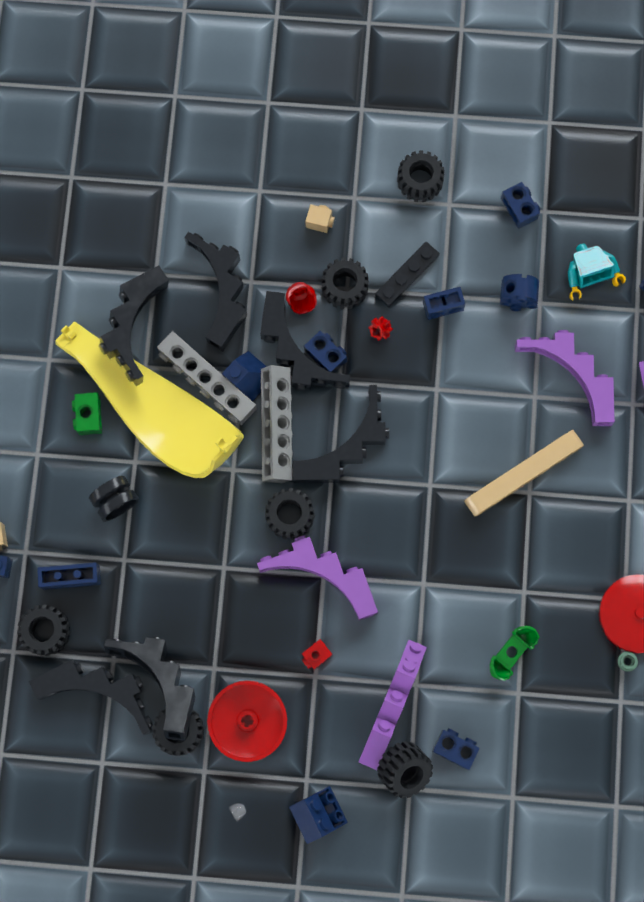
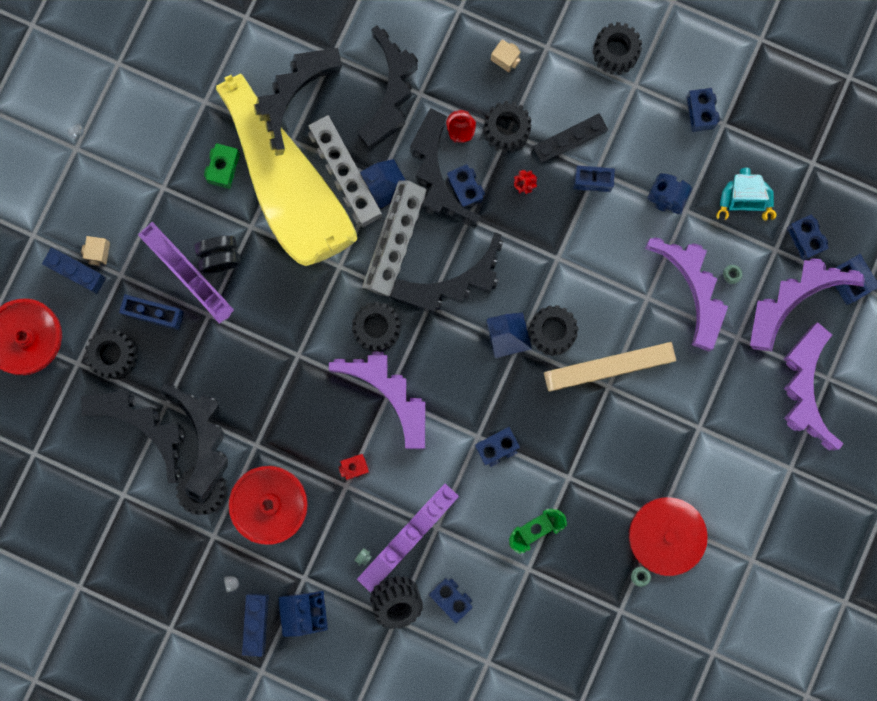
camera: 15 degrees right, 5 degrees up
none -> medium lavender arch [138,222,234,324]
none -> dark blue brick [242,594,269,657]
none -> sand green plate [354,548,372,566]
none -> dark blue brick [474,427,520,467]
none -> dark blue slope [486,312,532,358]
none -> black tyre [529,305,578,356]
none -> sand green plate [723,265,742,284]

